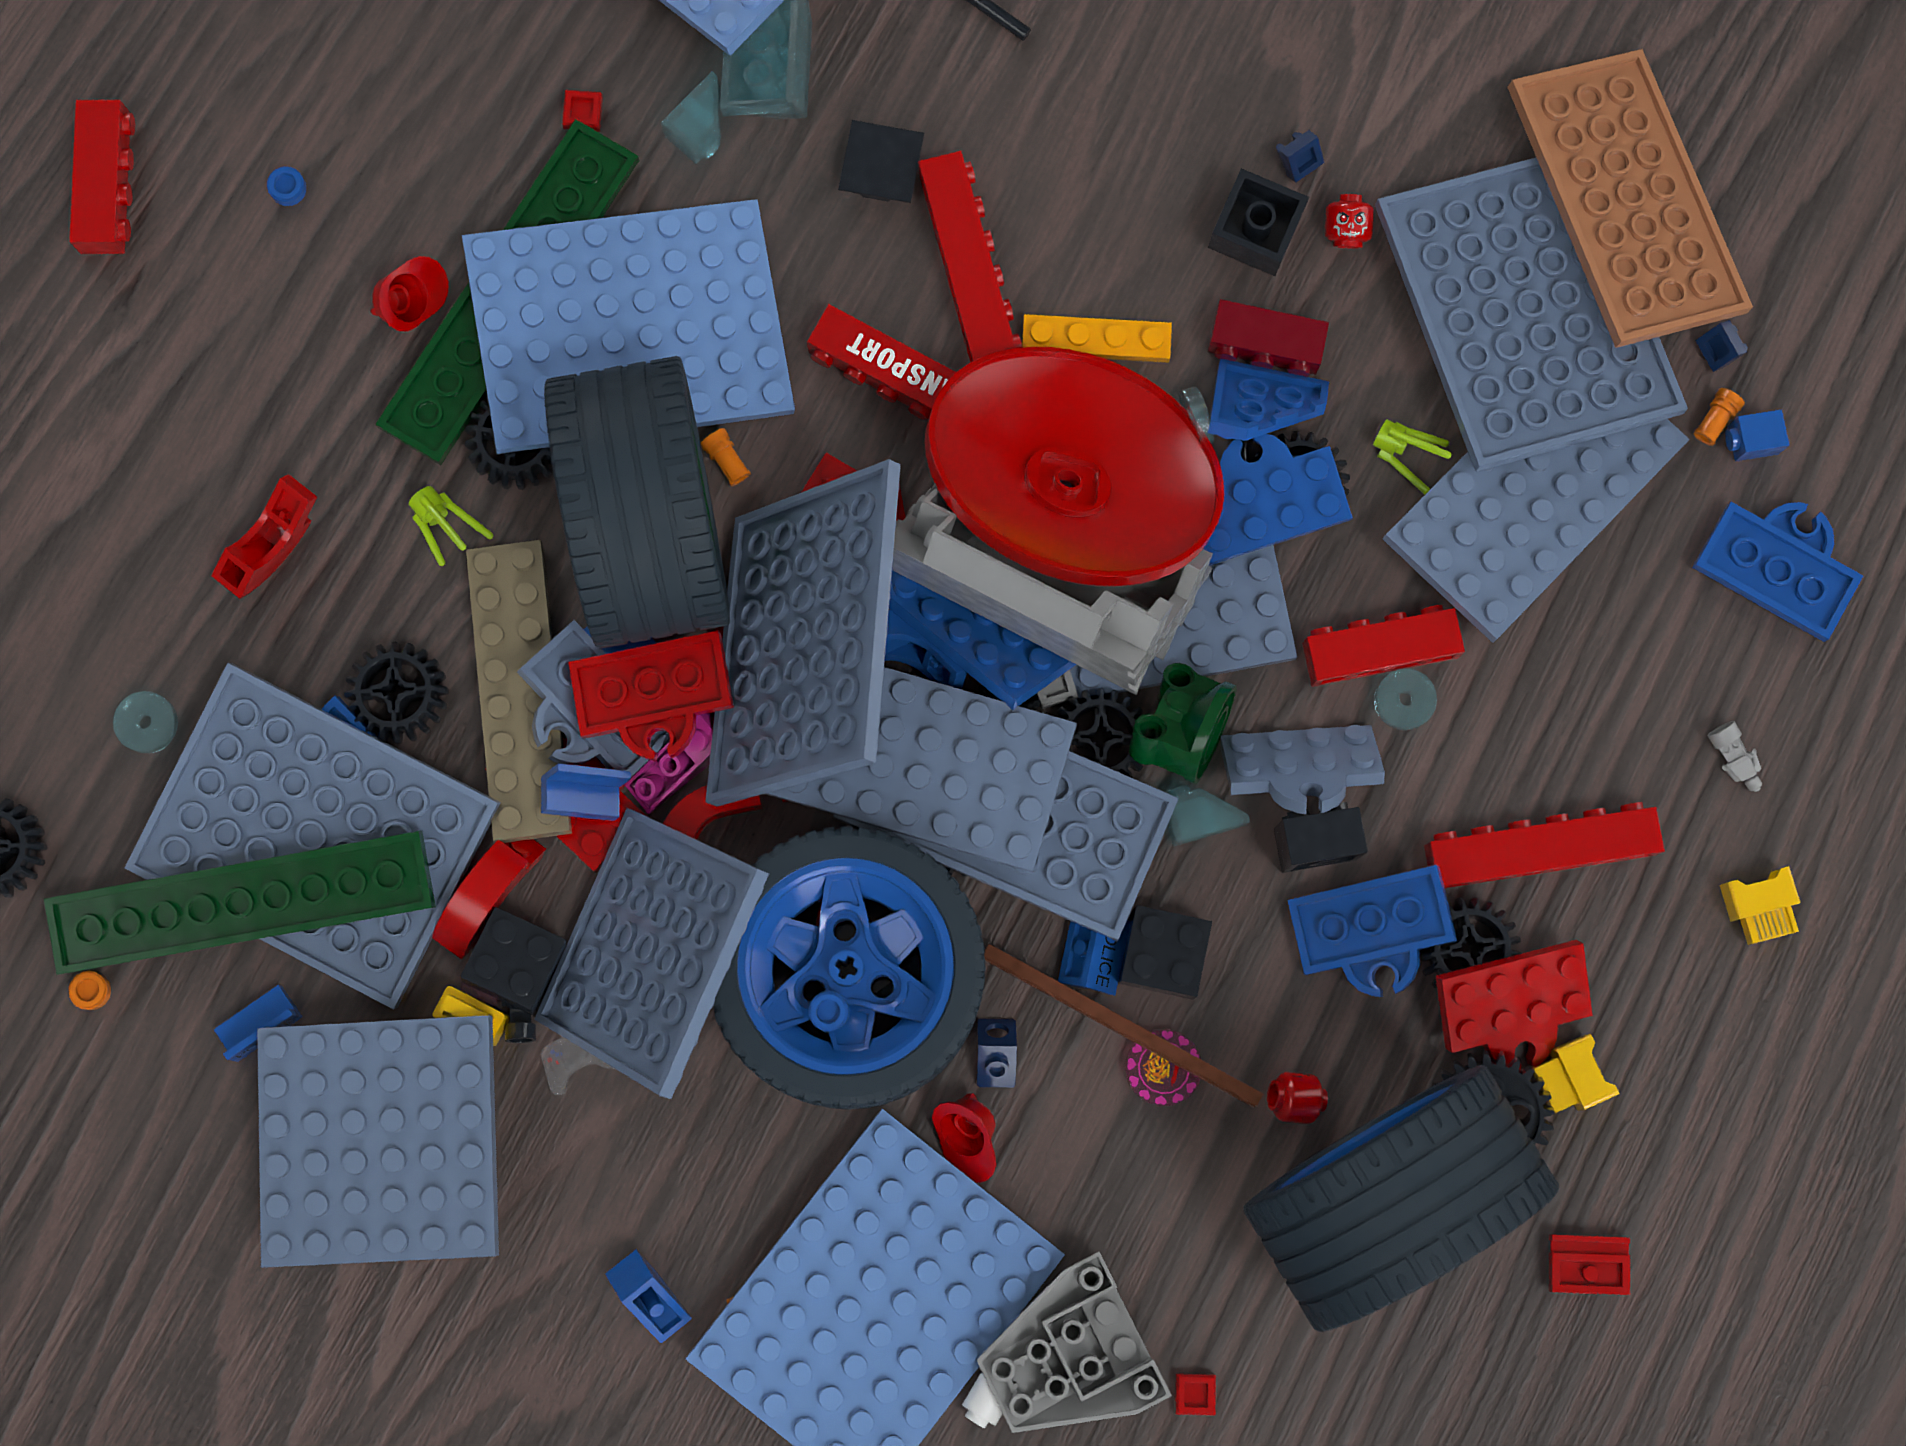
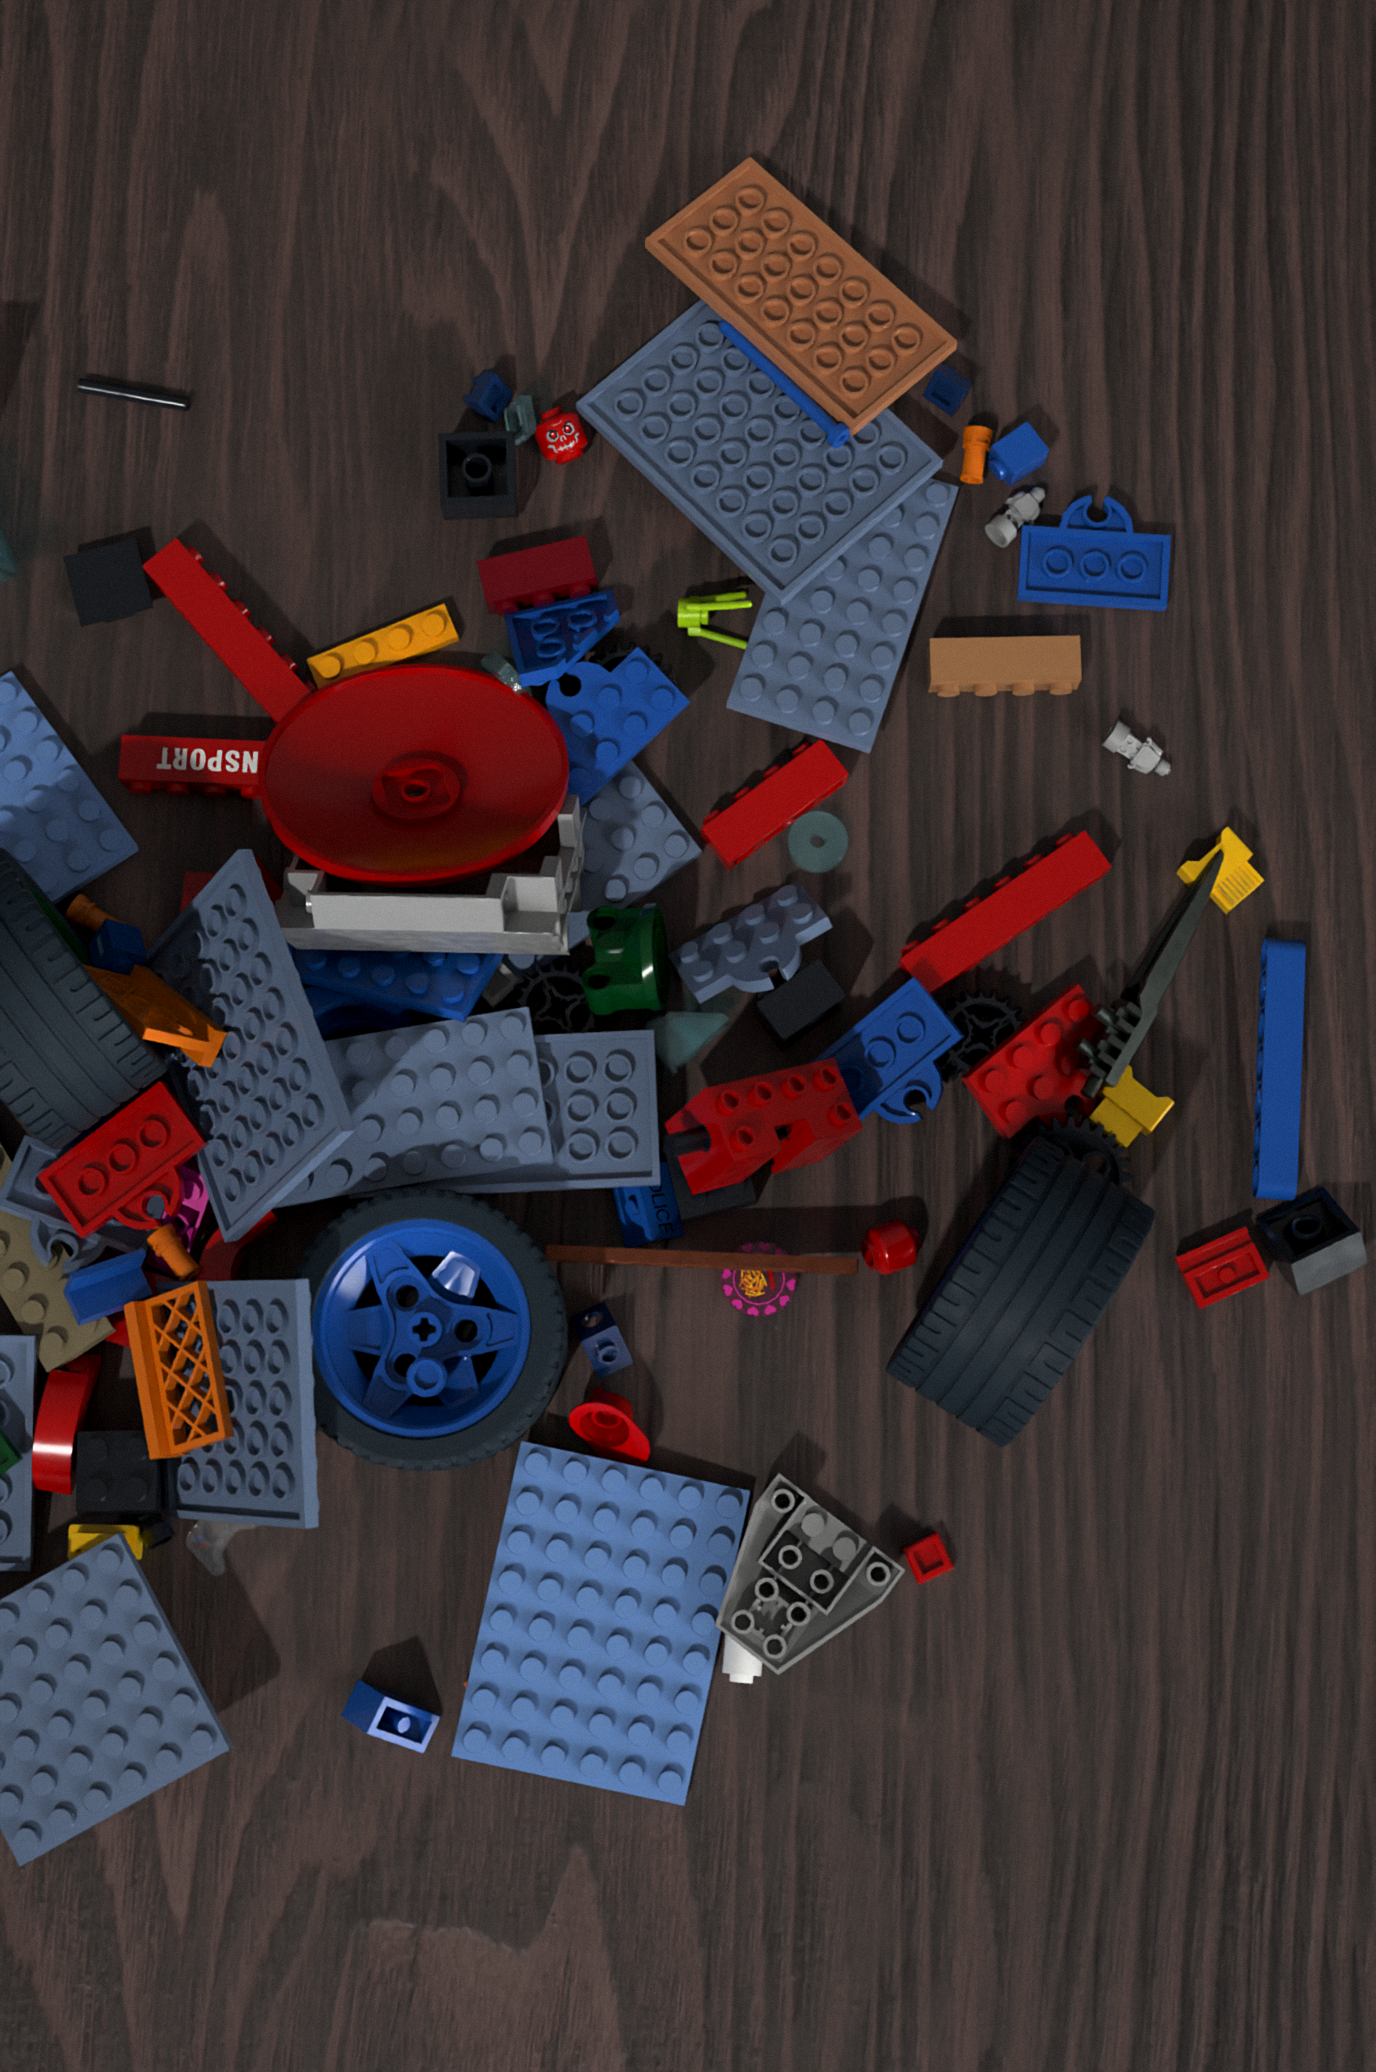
camera: 20 degrees left, 0 degrees up
none -> orange fence [83,964,227,1068]
none -> blue brick [88,918,147,976]
none -> orange fence [123,1281,234,1460]
none -> orange pin [146,1223,202,1282]
none -> clear light blue tile [503,395,537,445]
none -> red piece [664,1058,863,1195]
none -> blue bar [718,319,850,449]
none -> medium nougat brick [927,635,1082,697]
none -> light grey piece [985,487,1045,548]
none -> pearl dark grey piece [1072,849,1224,1100]
none -> blue beam [1252,938,1306,1201]
none -> black slope [1255,1187,1368,1297]

